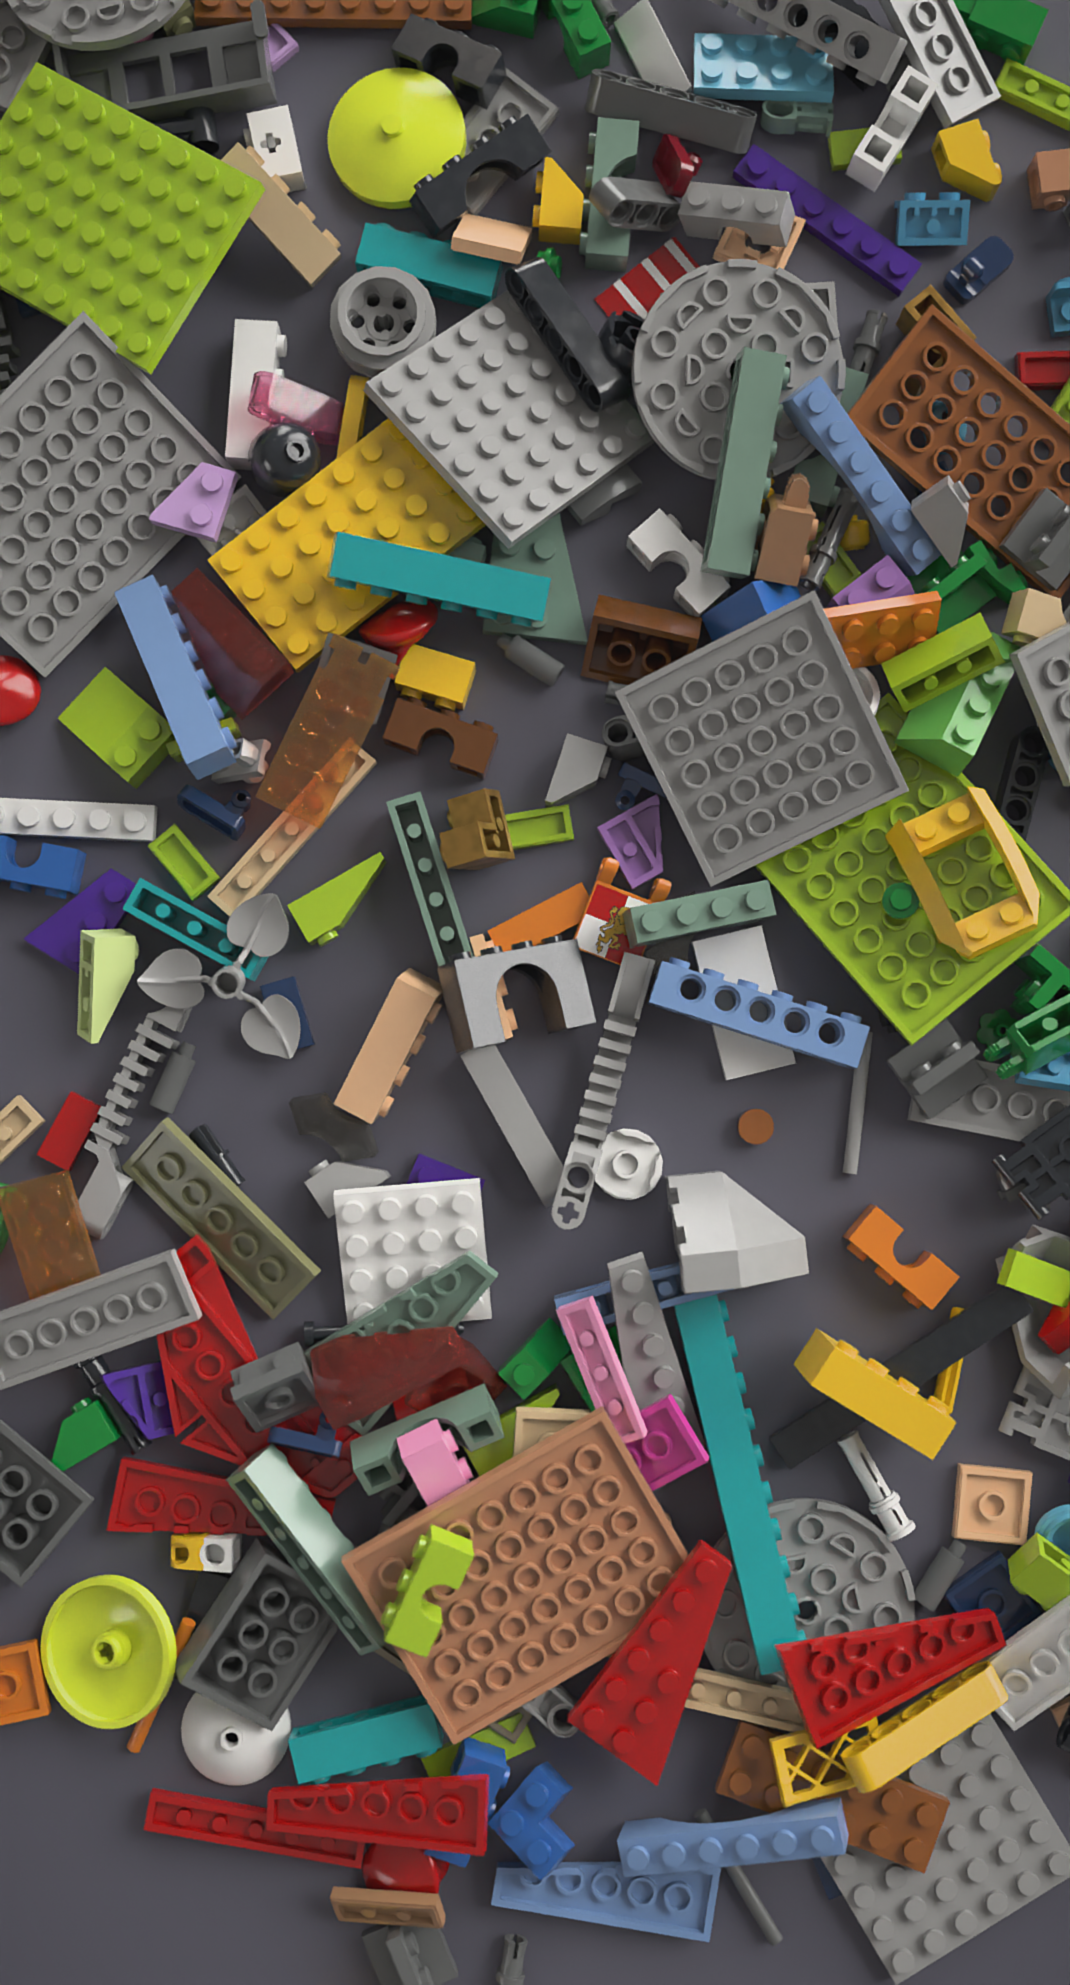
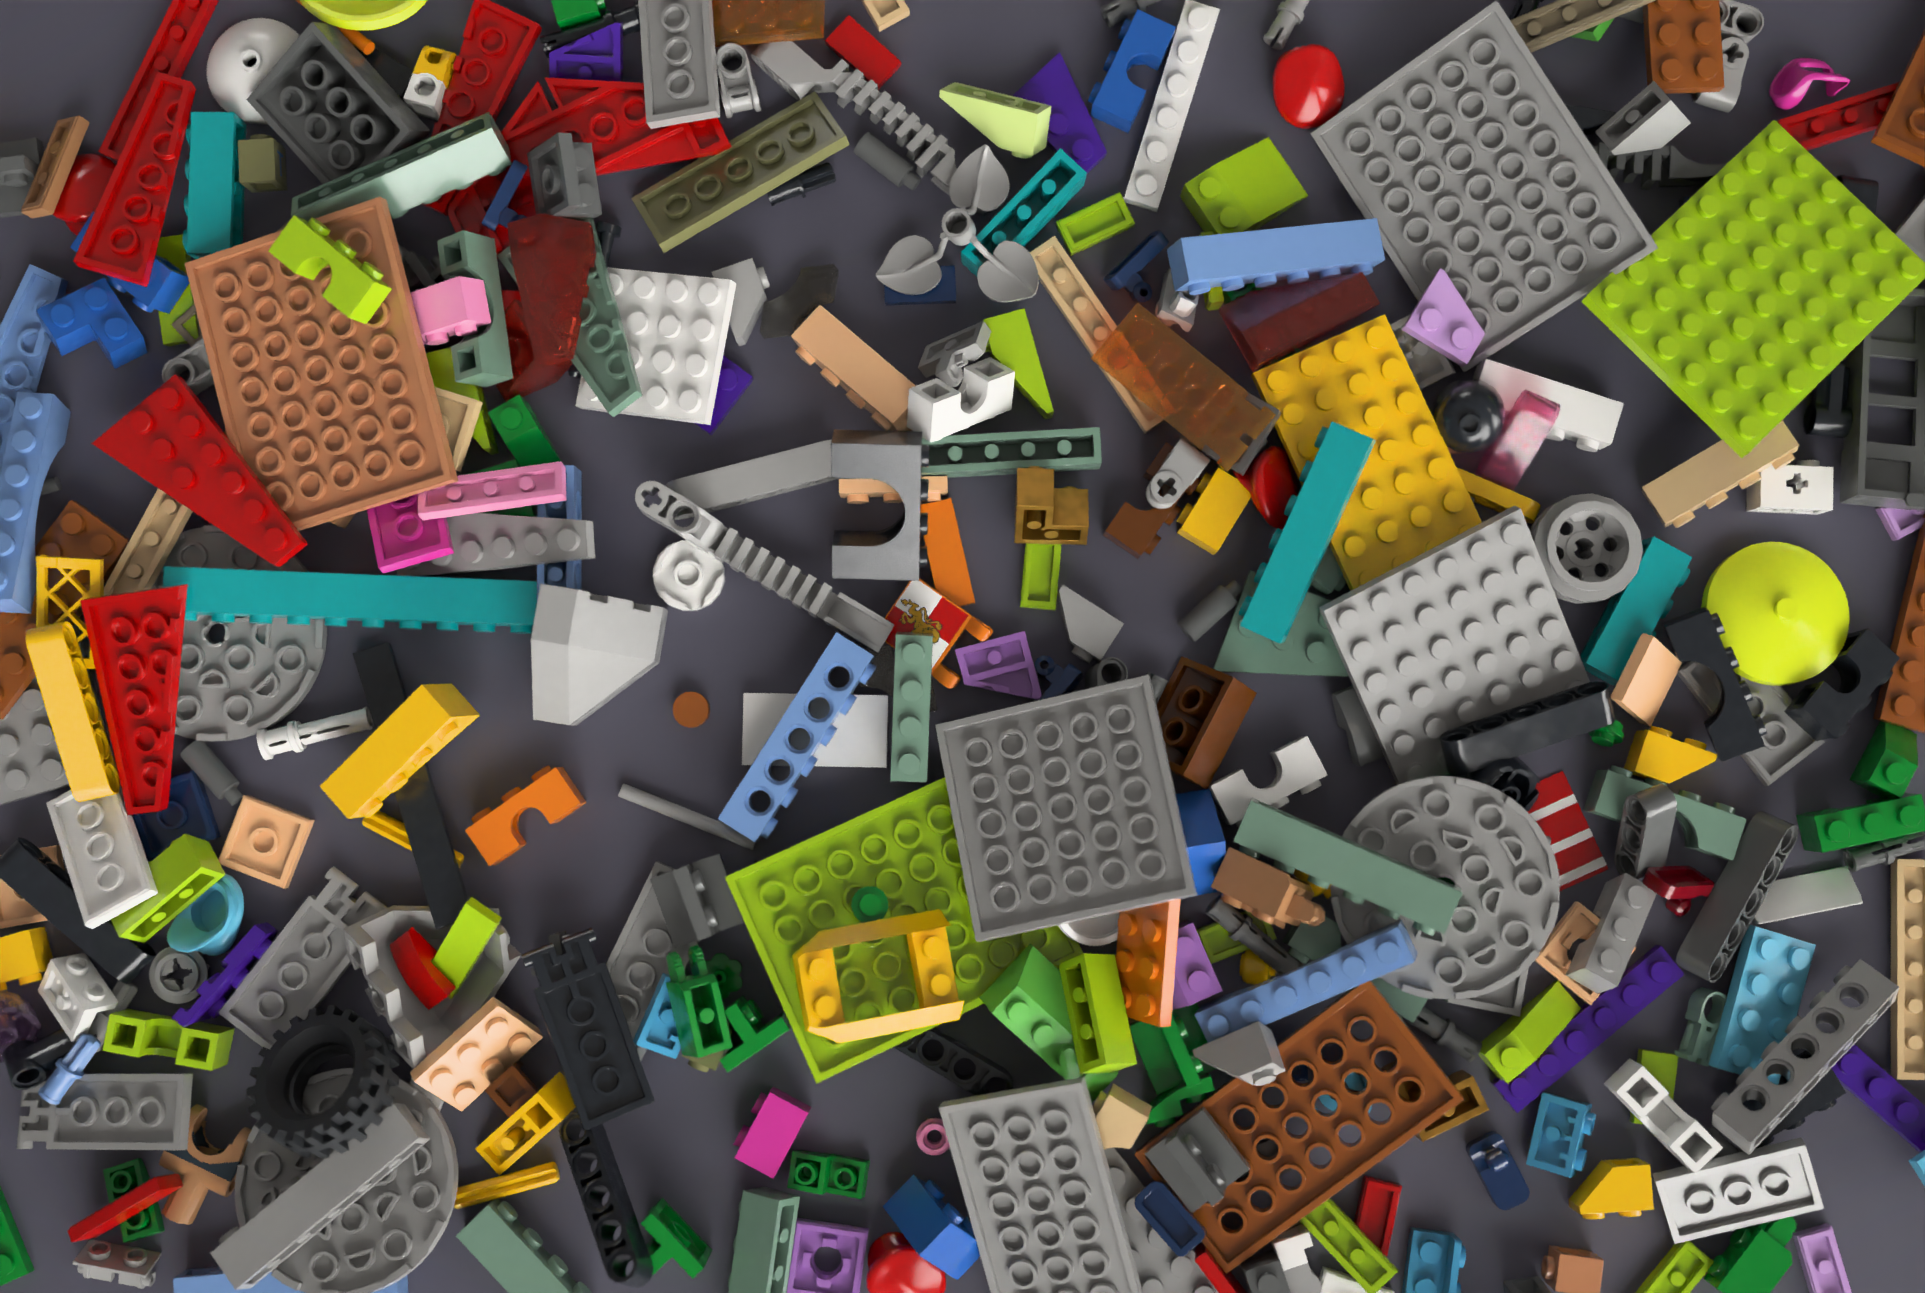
camera: 105 degrees right, 0 degrees up
none -> olive brick [238,134,287,193]
none -> light grey piece [716,43,762,118]
none -> white arch [907,357,1015,442]
none -> light grey hinge [918,321,991,388]
none -> light grey piece [1146,438,1210,509]
none -> lime slope [1478,980,1581,1084]

